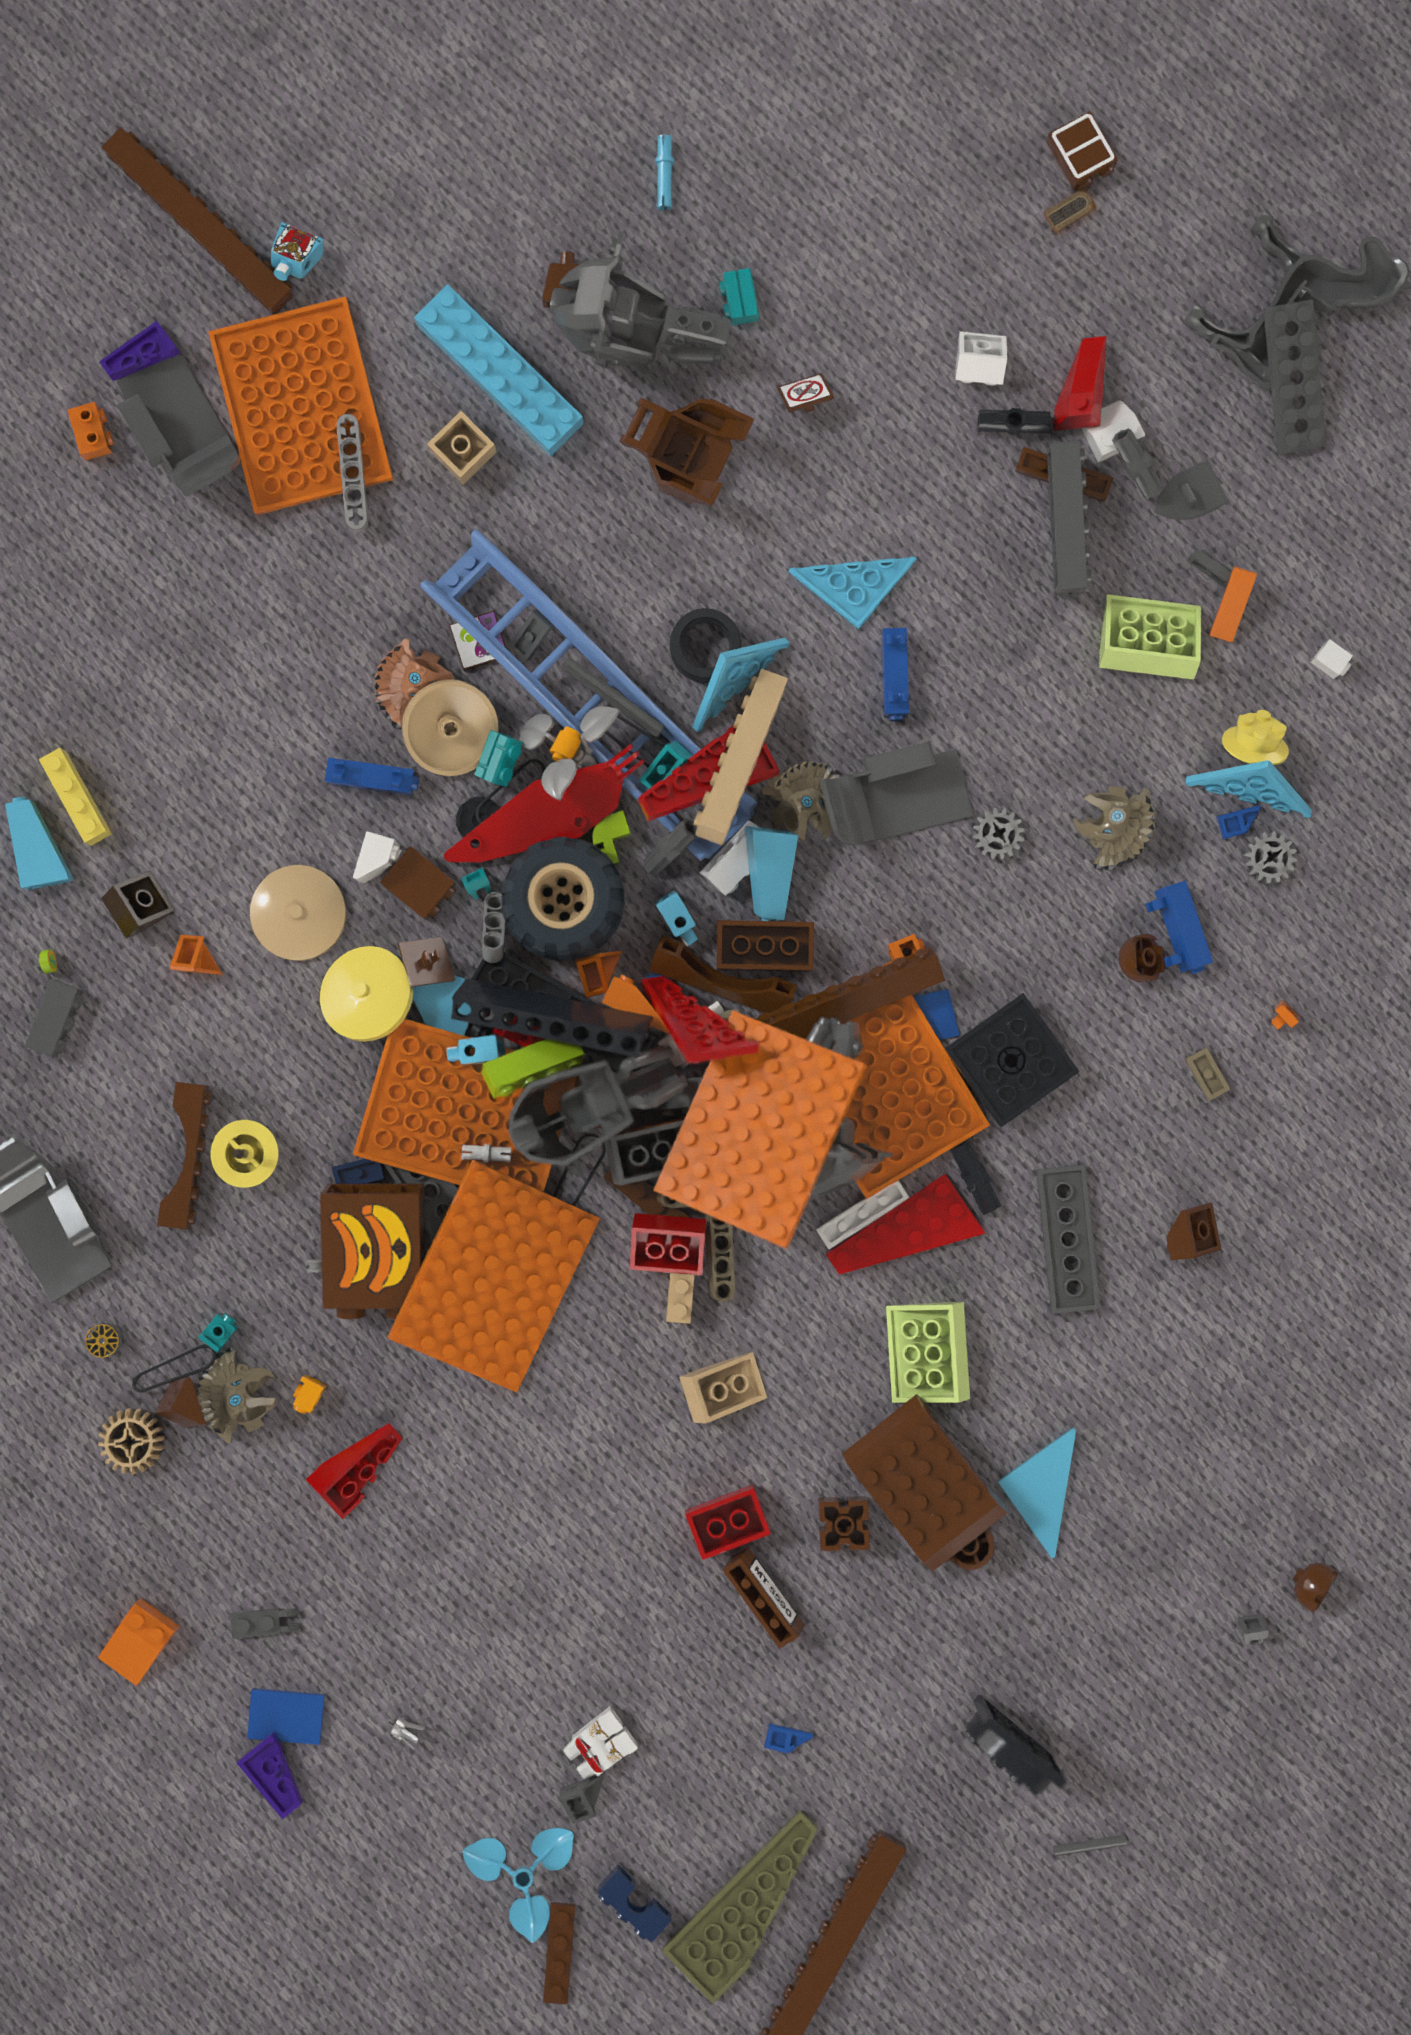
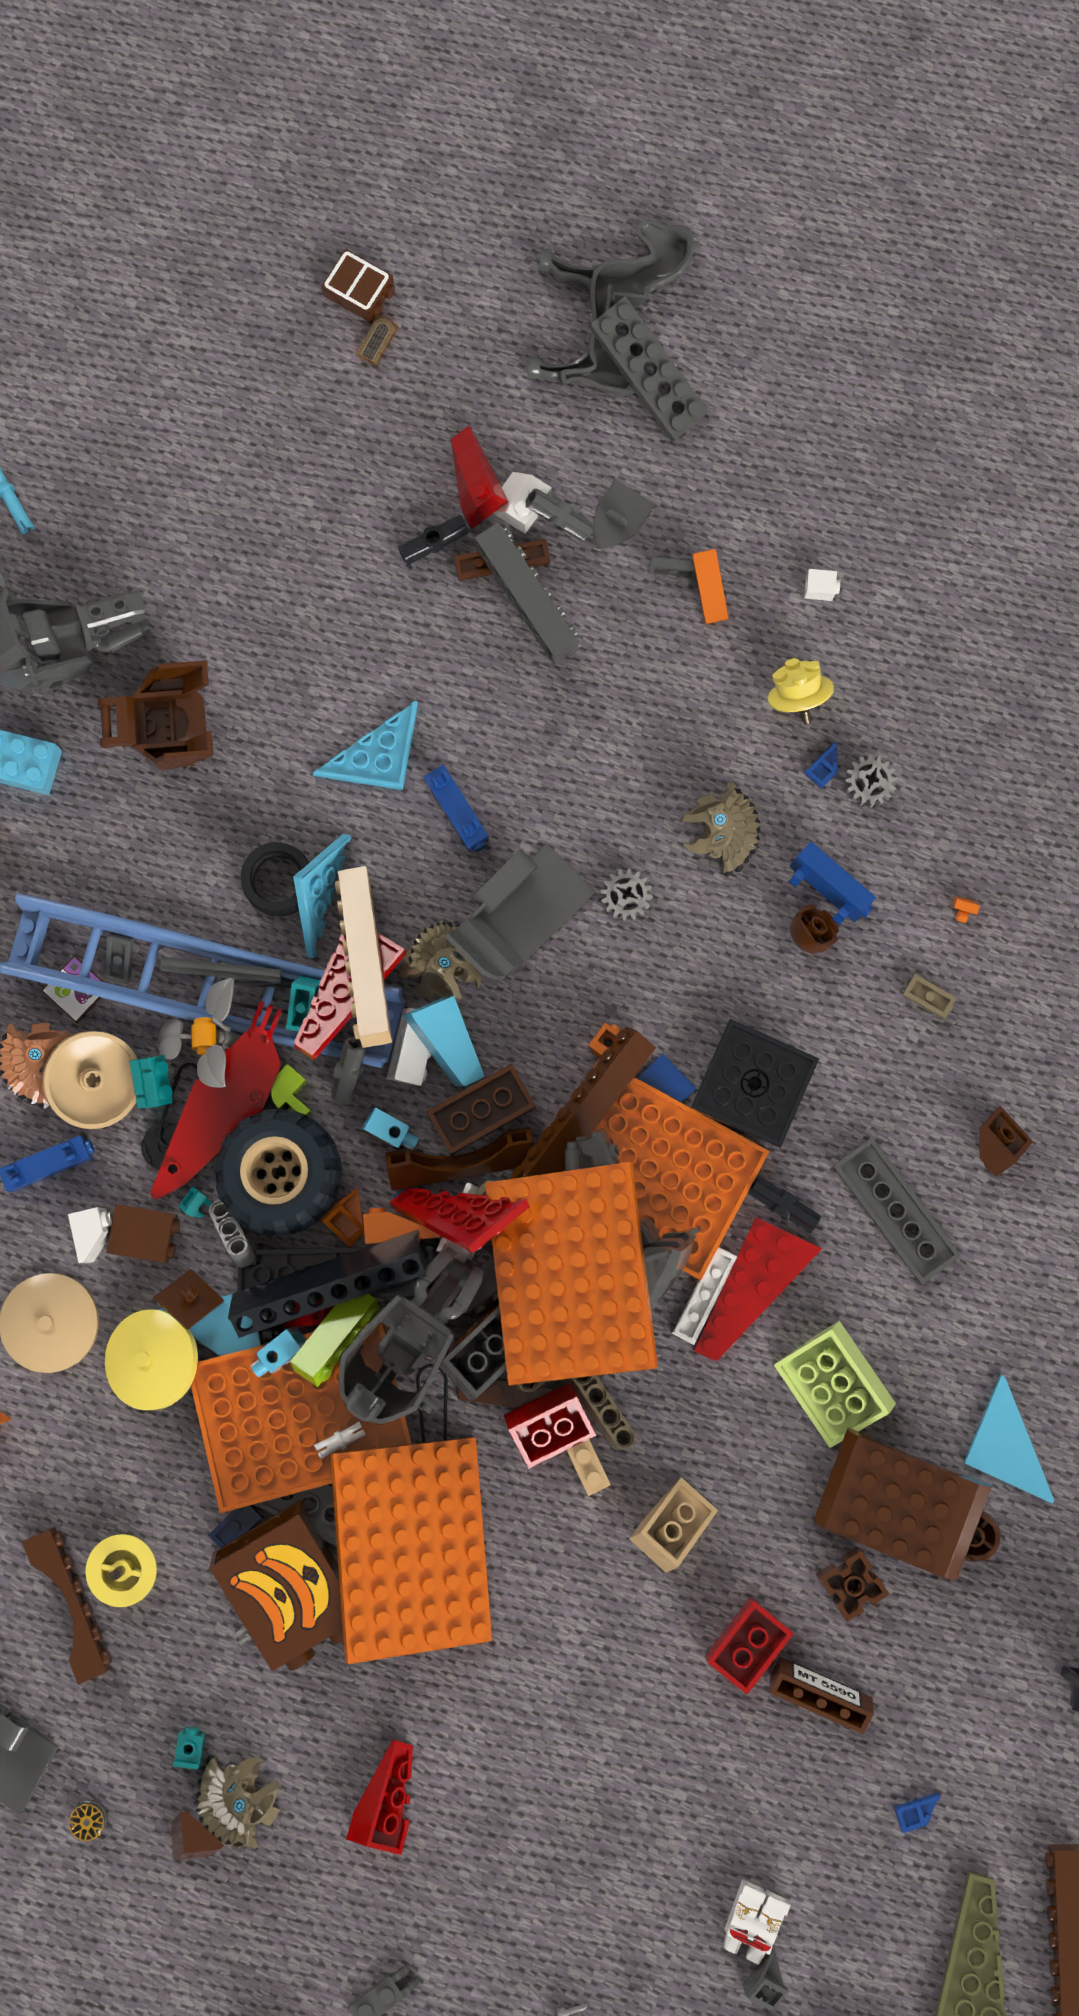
camera: 35 degrees left, 5 degrees down
tan gear [98,1408,165,1474] -> none
black piece [132,1344,216,1393] -> none
light orange brick [293,1374,327,1414] -> none
teal brick [719,268,759,326] -> none
piece [777,373,834,413] -> none
white slope [955,332,1007,386] -> none
yellowish green slope [1099,594,1201,679] -> none
medium azure tile [1185,760,1312,818] -> none

